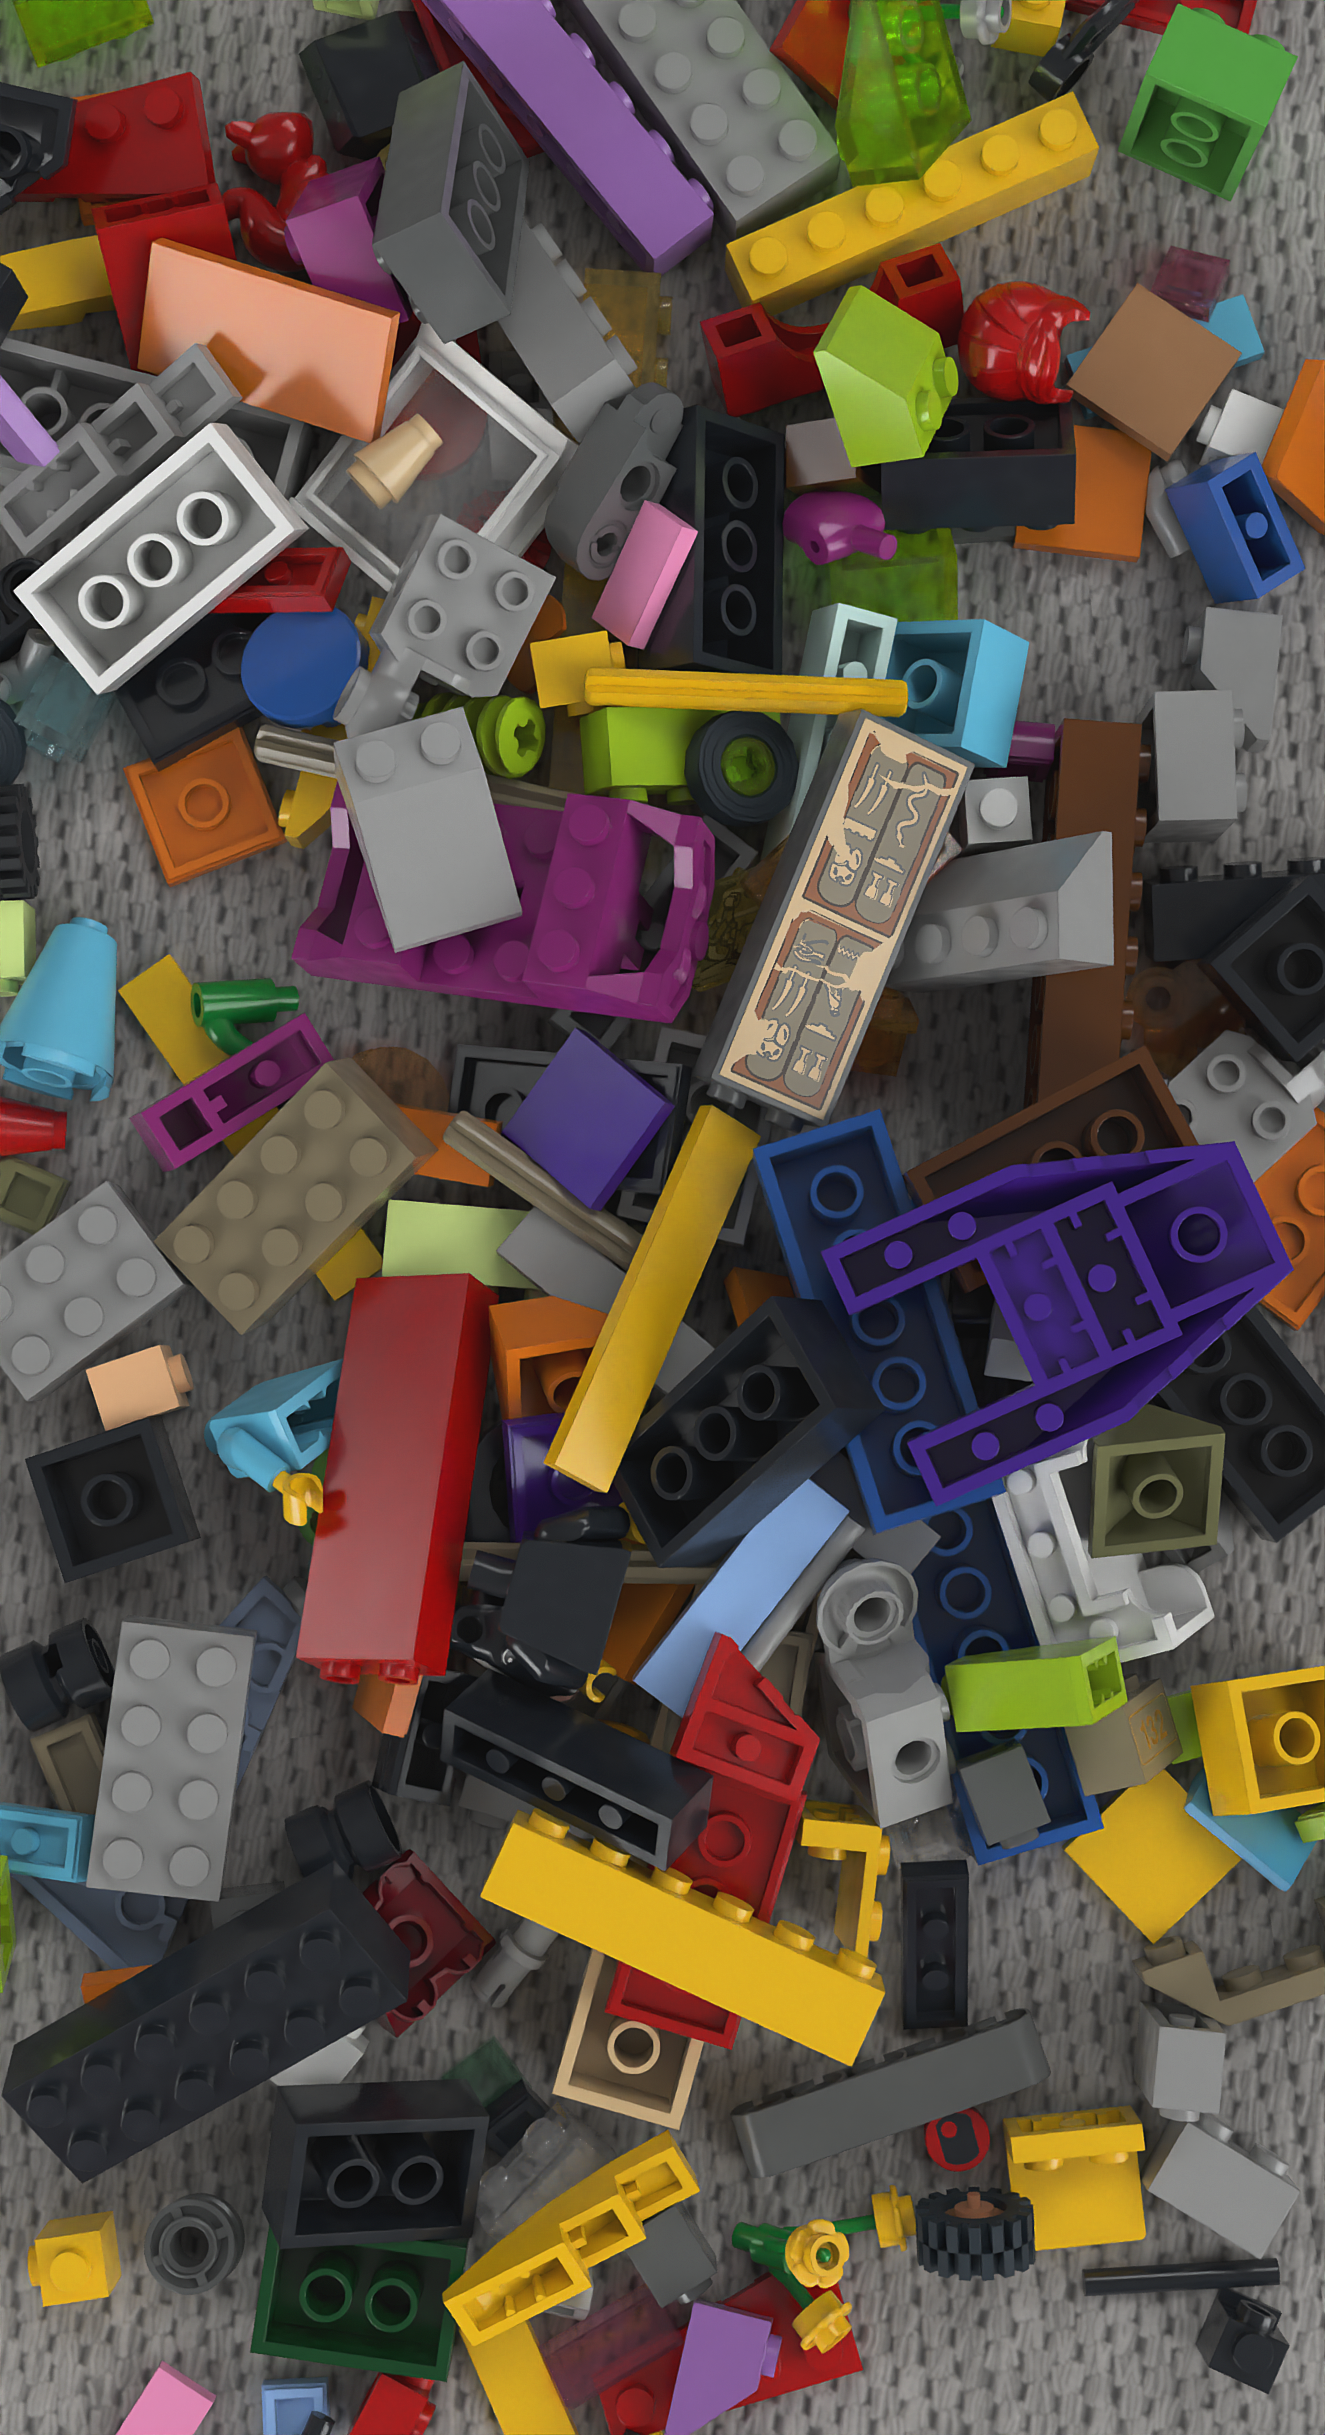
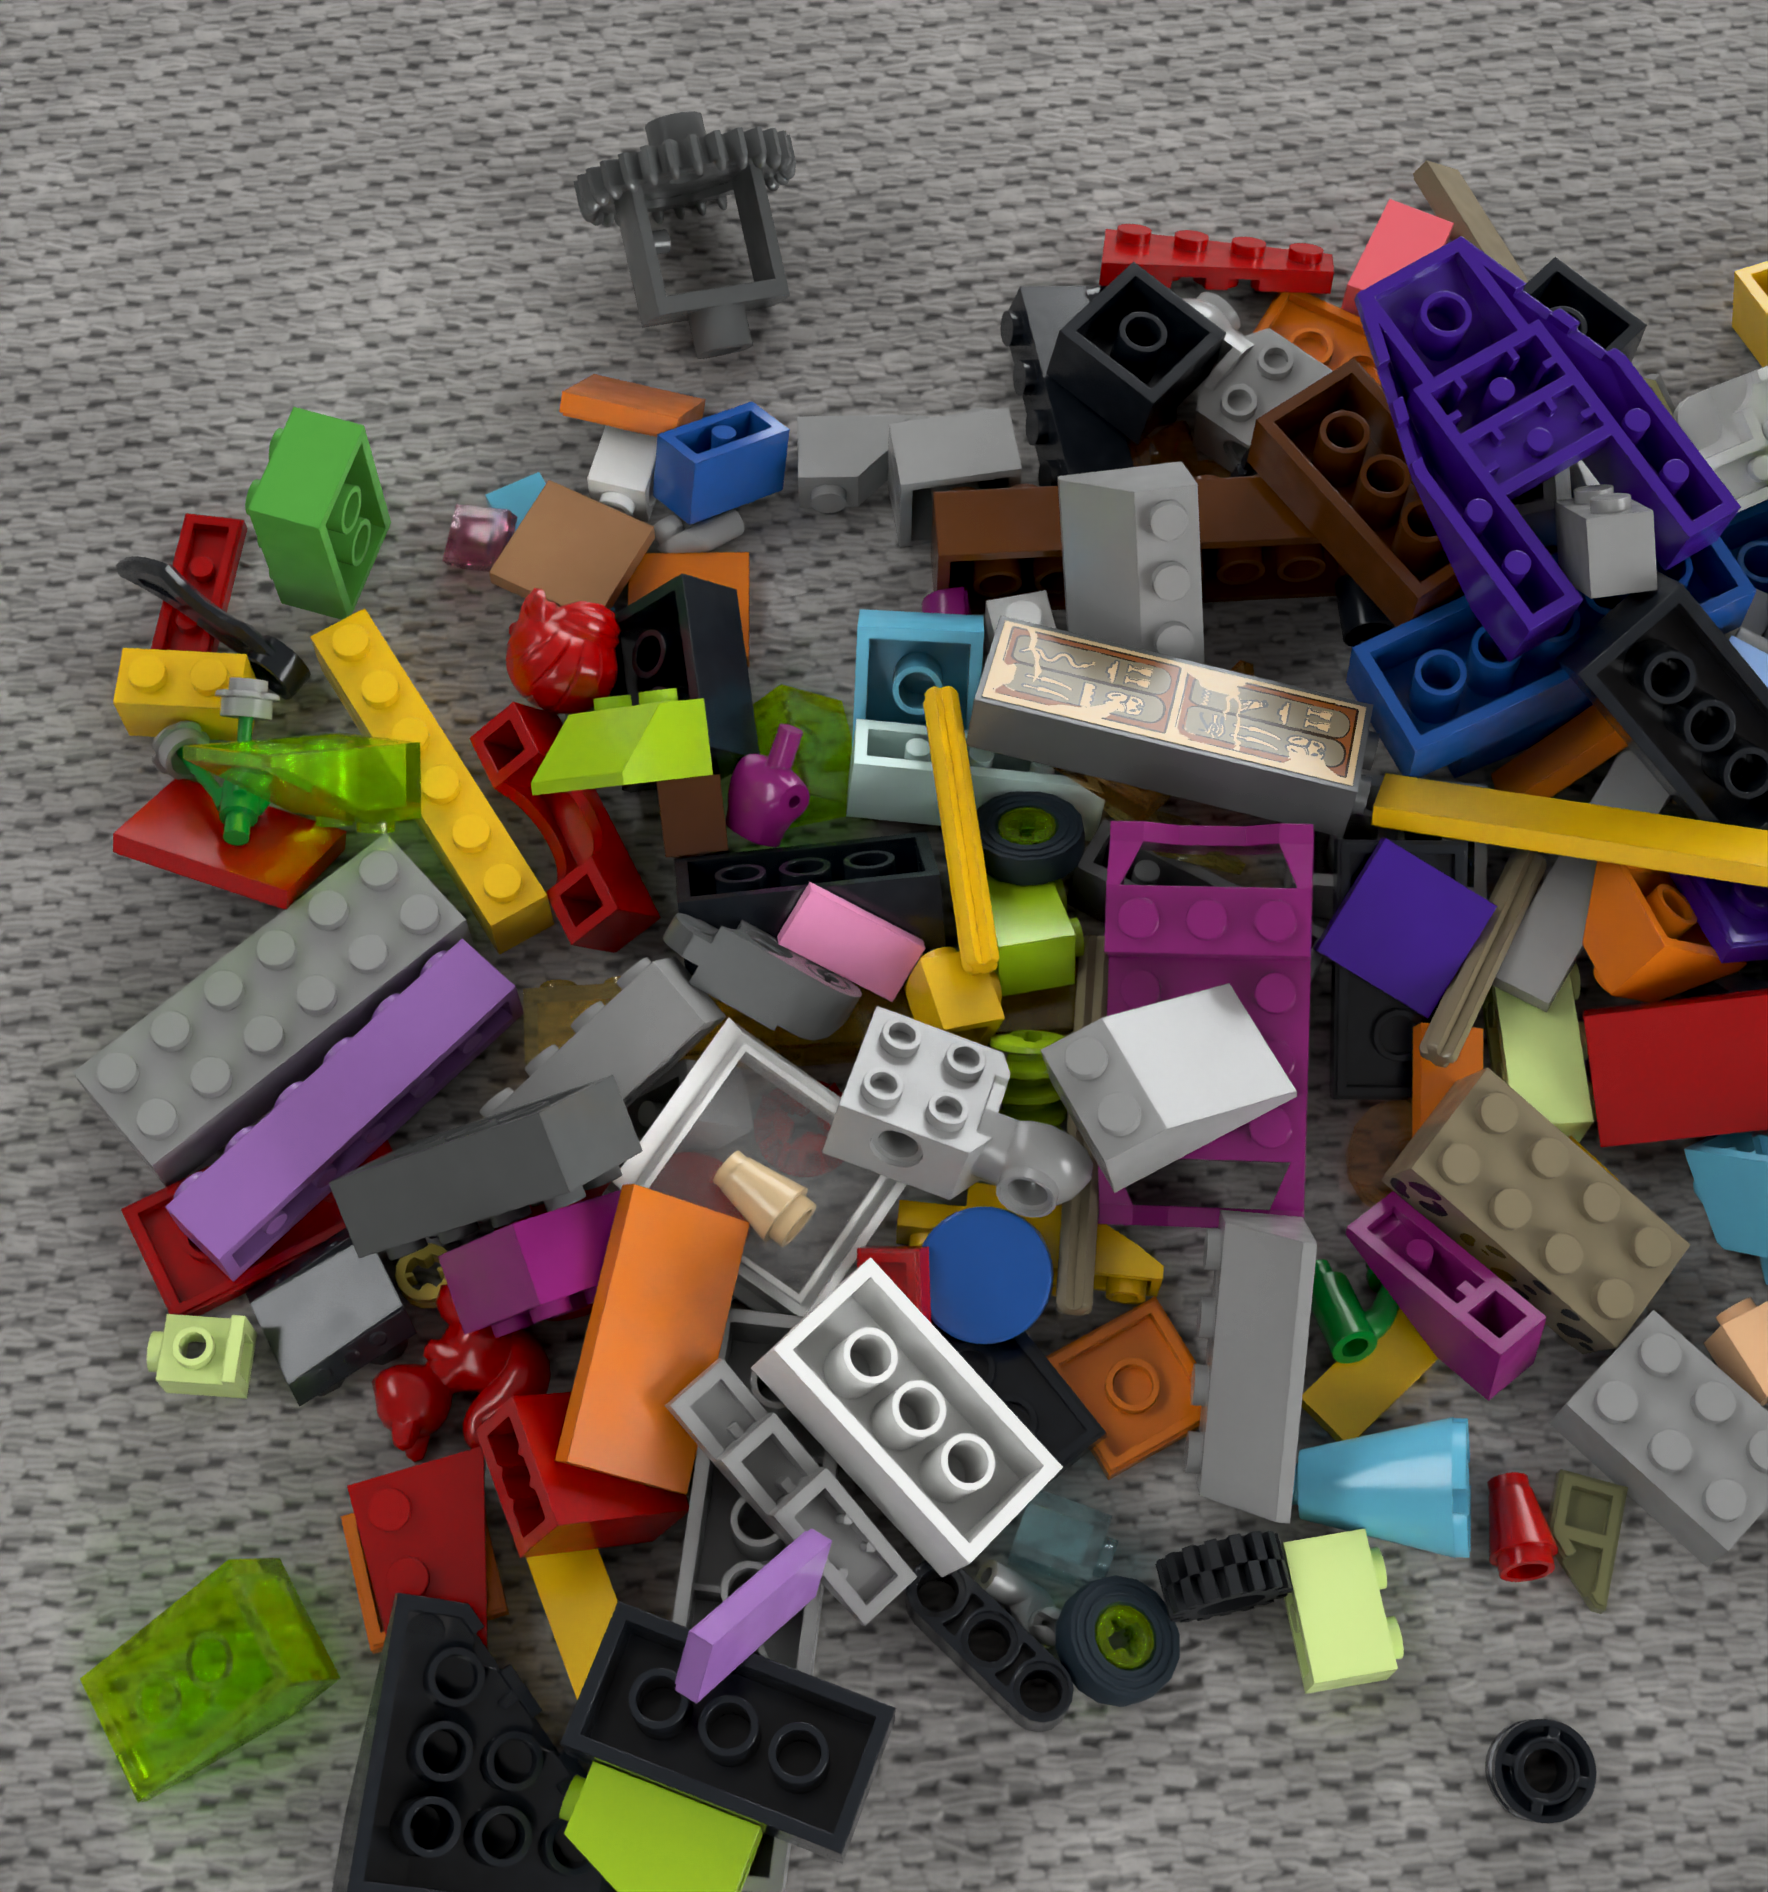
camera: 100 degrees left, 20 degrees down
none -> light grey slope [1184,1210,1317,1523]
none -> light grey brick [1554,484,1658,599]

